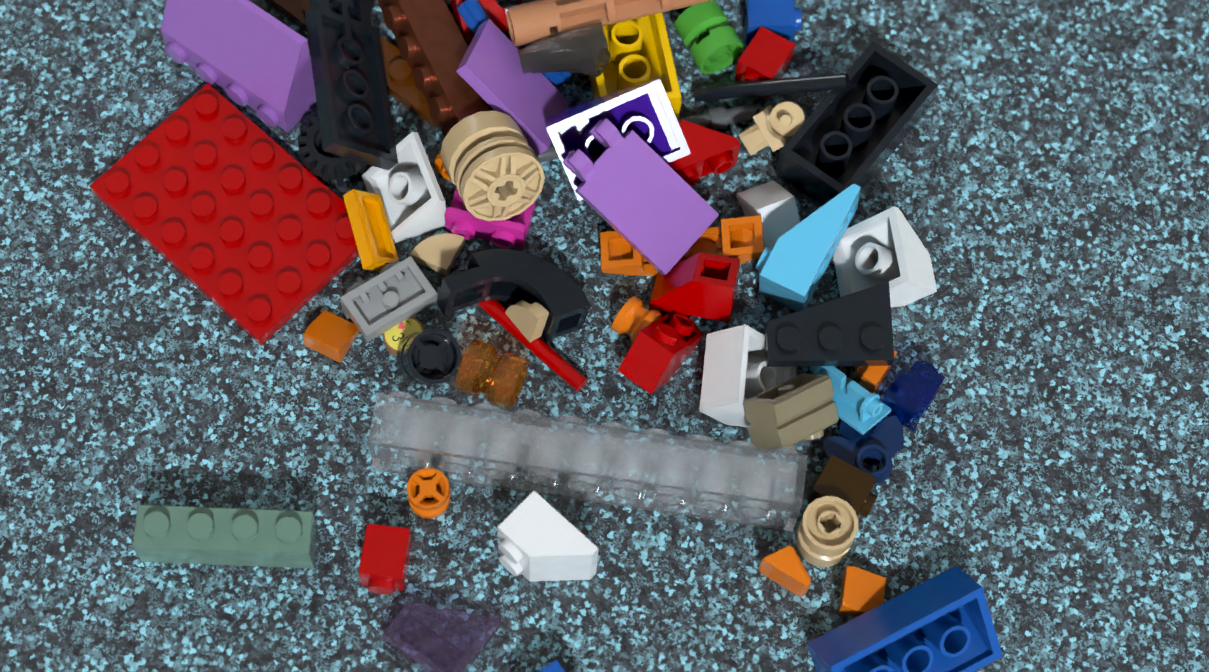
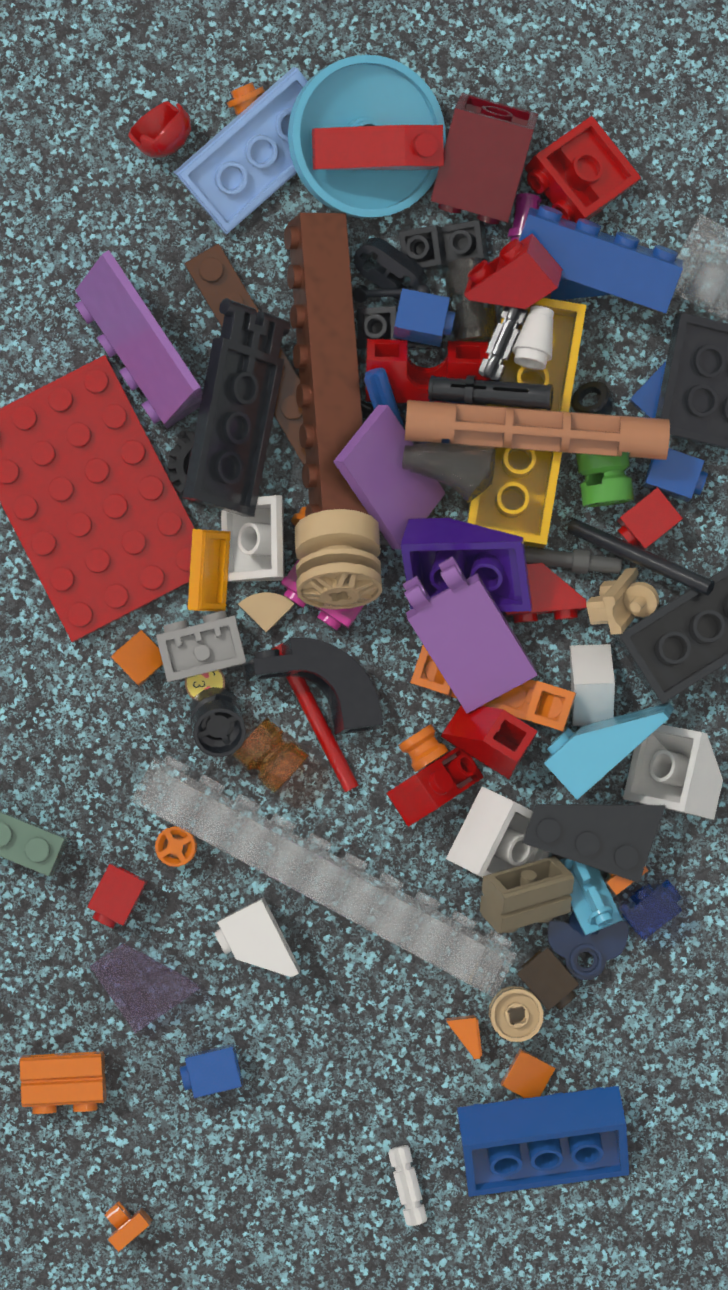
camera: 25 degrees right, 20 degrees up
tan tile [505,300,549,342] -> none

